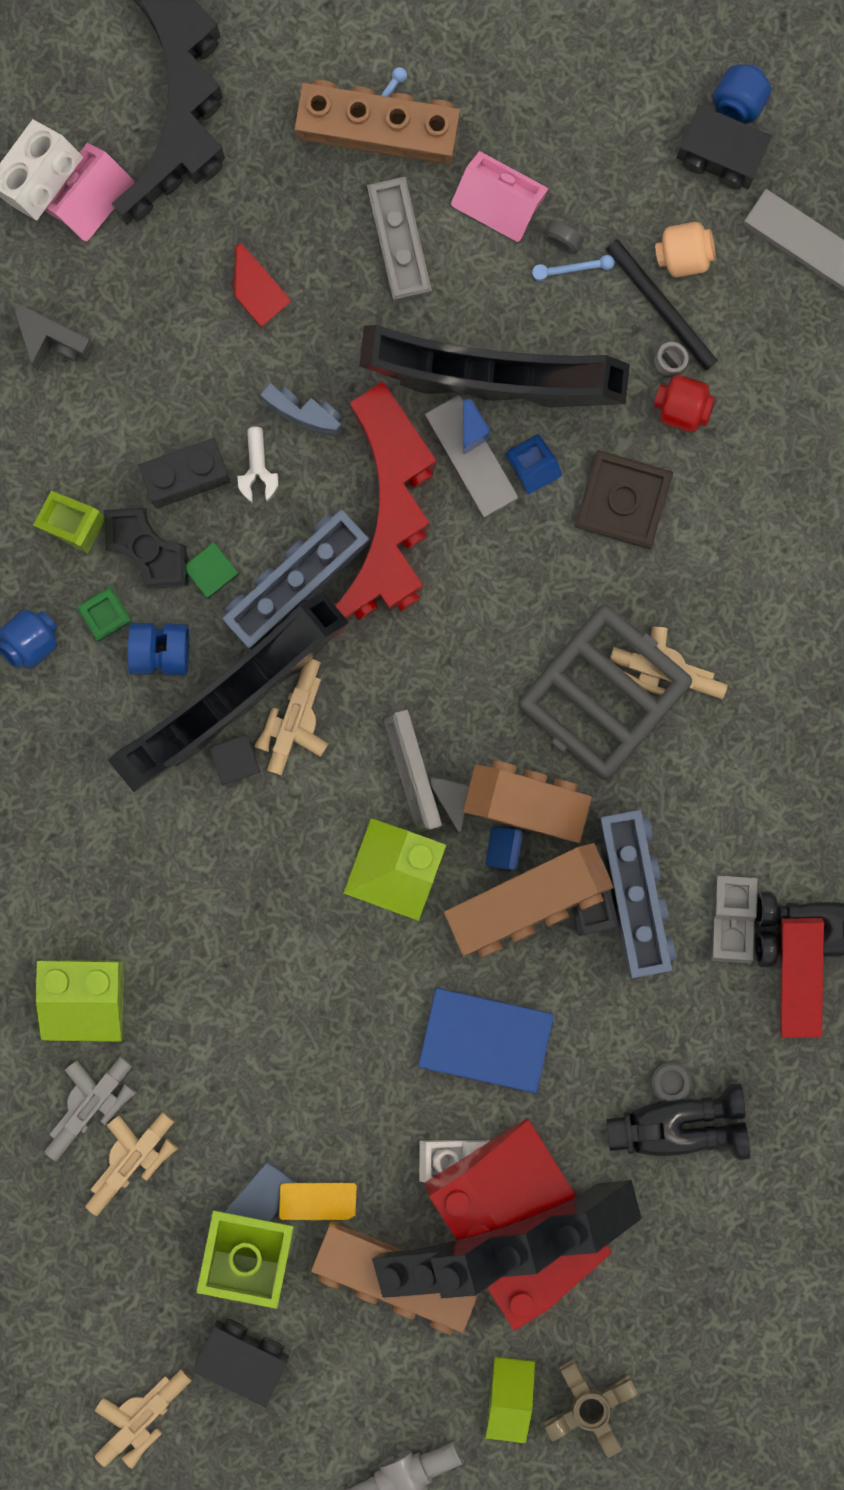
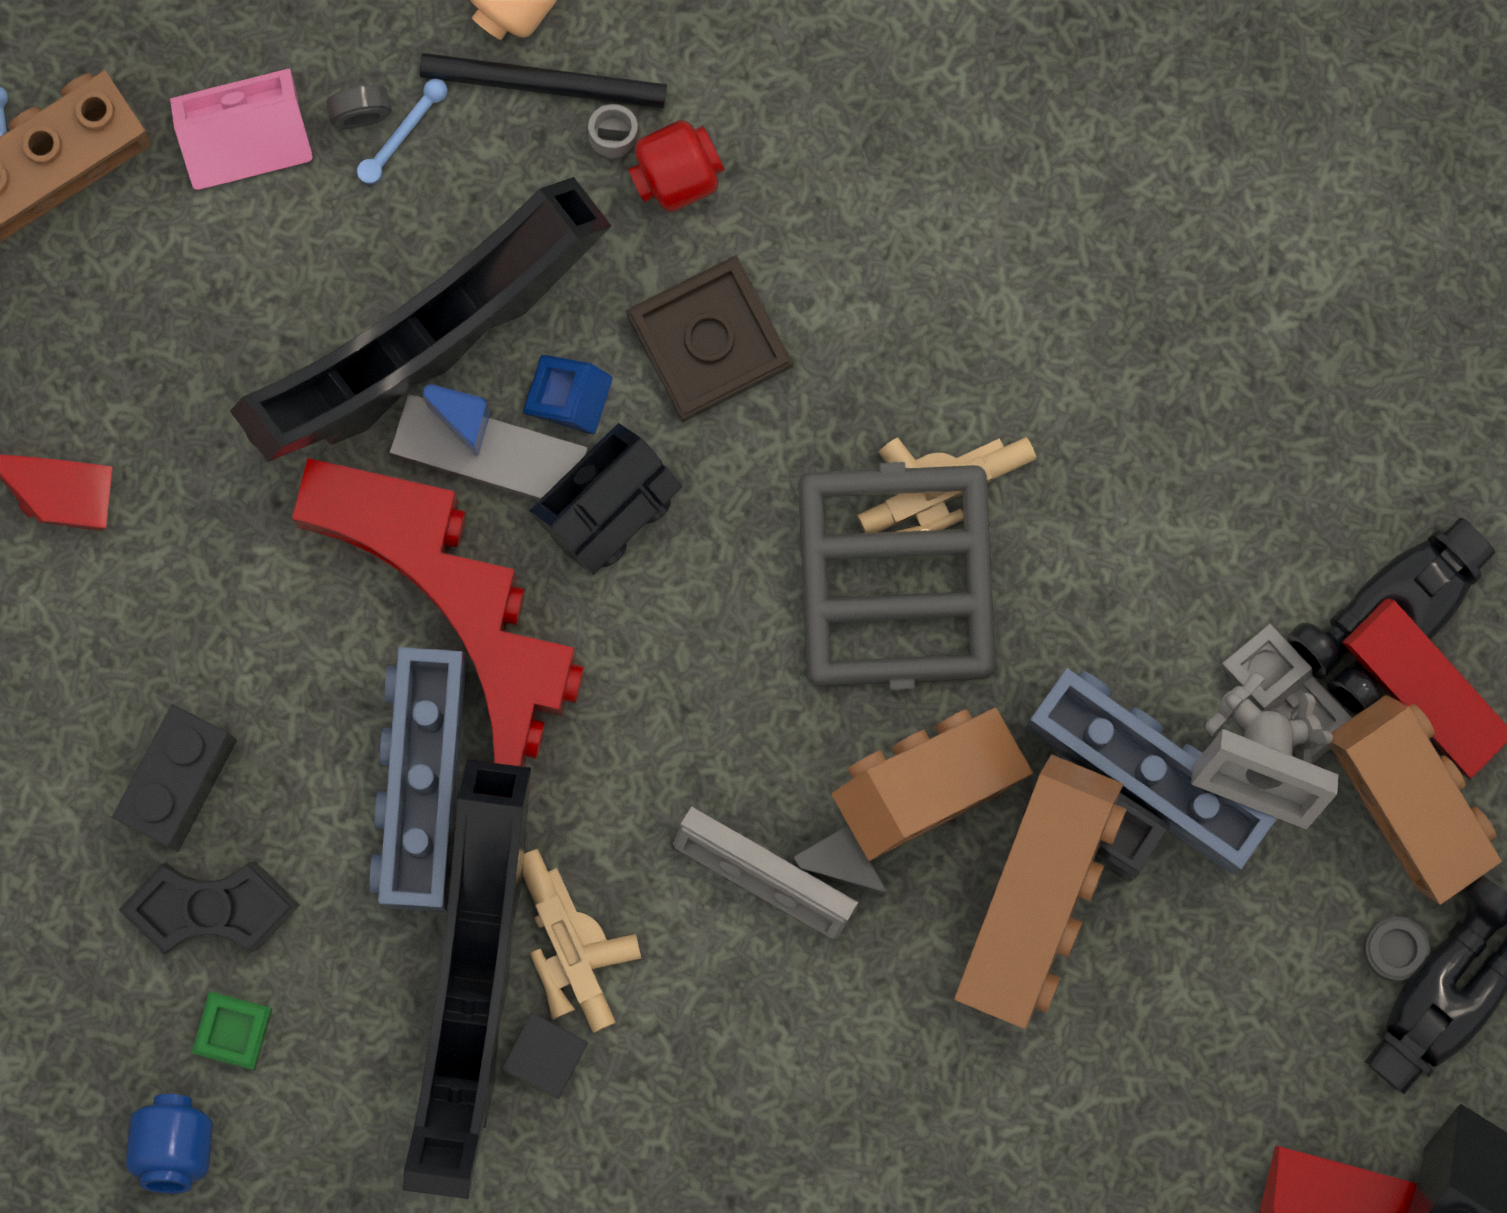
camera: 45 degrees left, 5 degrees down
lime slope [33,490,105,554] -> none
blue wheel [128,622,190,676] -> none
green tile [187,542,239,599] -> none
white bar [237,426,279,503] -> none
sand blue slope [260,383,342,437] -> none
lime slope [344,818,446,921] -> none
light grey tile [367,177,432,302] -> none
blue tile [418,987,554,1093] -> none
blue slope [485,827,523,871] -> none
none -> black brick [529,423,682,575]
none -> light grey piece [1191,672,1339,830]
none -> medium nougat brick [1328,695,1502,905]

